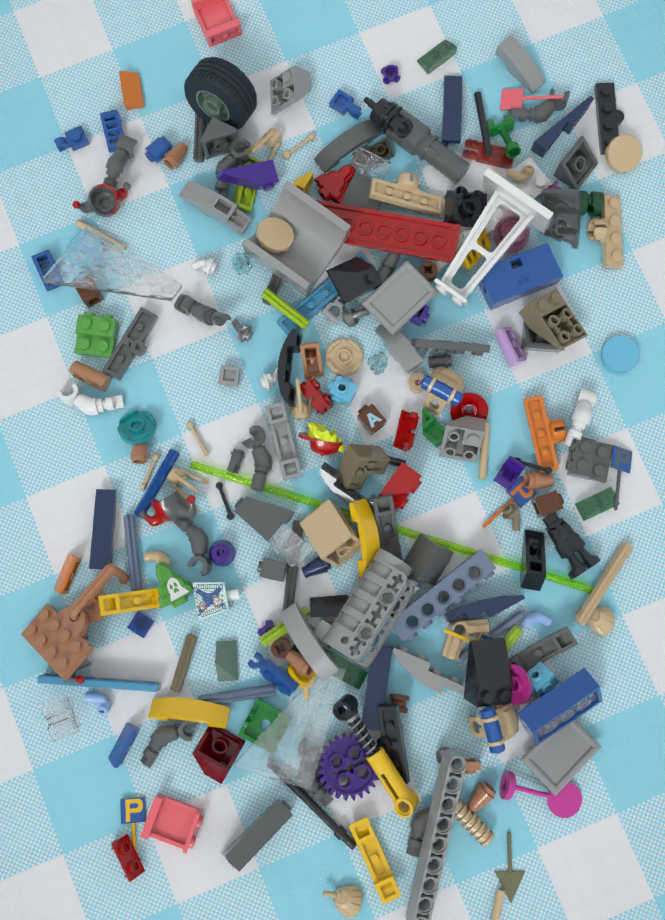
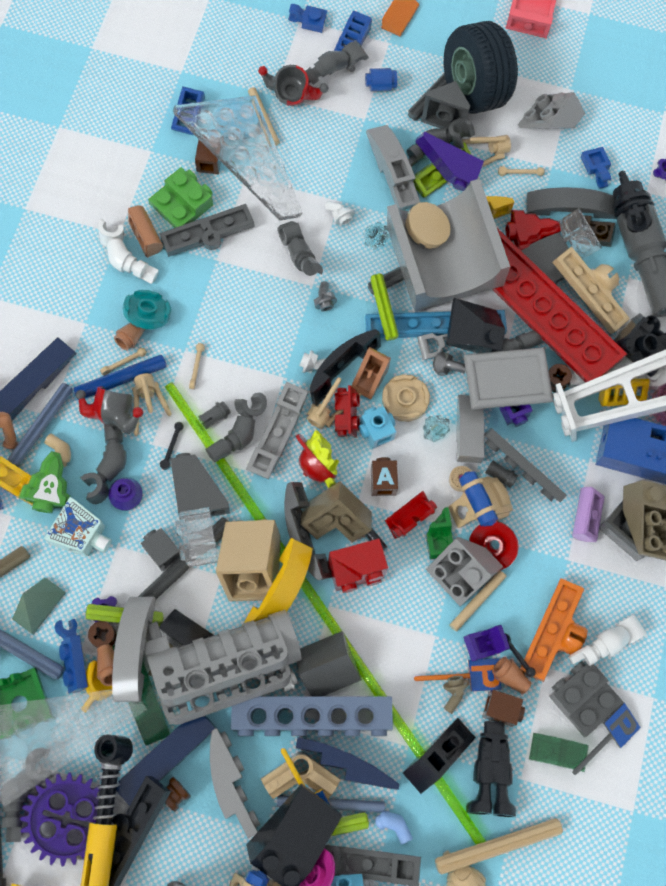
camera: 30 degrees right, 10 degrees down
nougat cone [163,142,188,170] -> none
light grey plate [218,365,241,387] -> none
dark blue cone [301,555,332,578] -> none
dark grey slope [372,494,403,561] -> none

